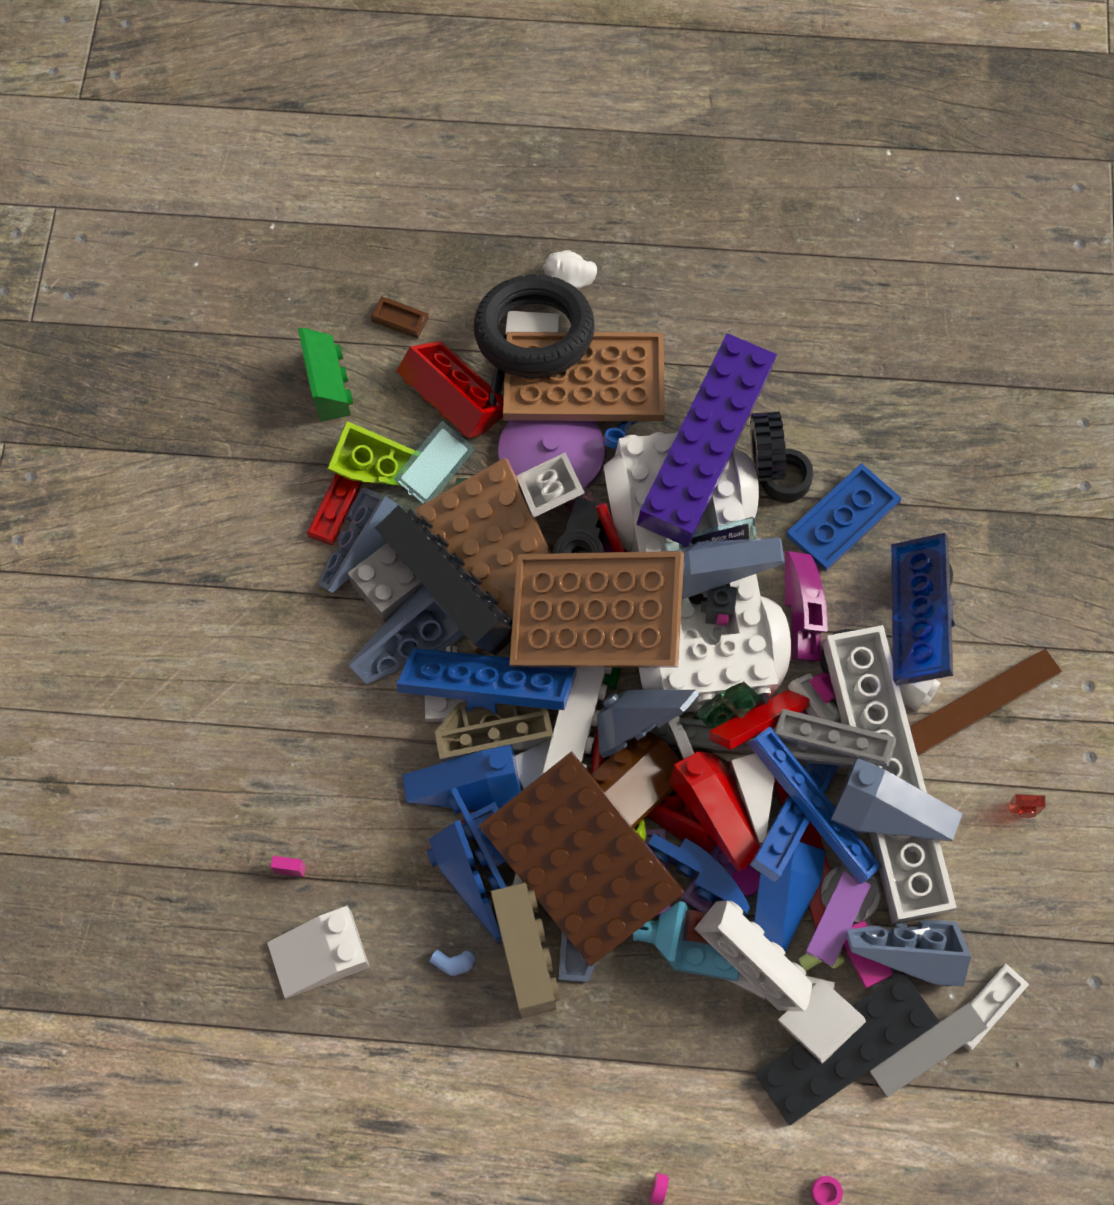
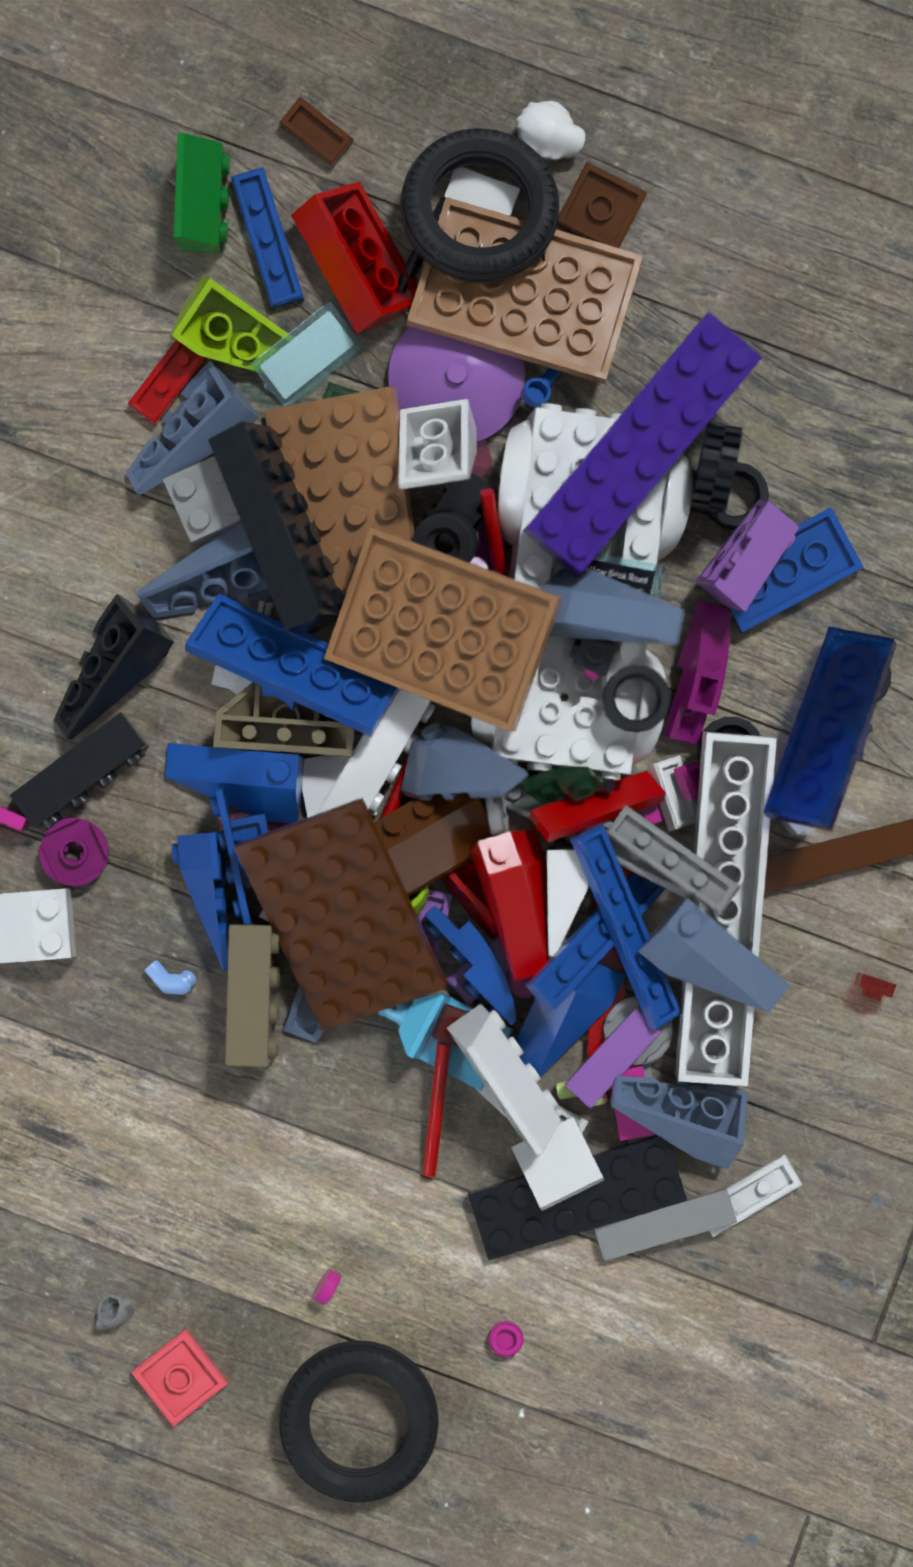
camera: 10 degrees right, 20 degrees up
none -> black brick [10,712,149,830]
none -> magenta plate [39,818,110,887]
none -> black wedge [54,594,174,740]
none -> blue tile [231,167,304,309]
none -> red bar [422,1041,451,1177]
none -> reddish brown tile [557,162,648,248]
none -> black tyre [602,665,671,733]
none -> medium lavender wedge [695,500,799,612]

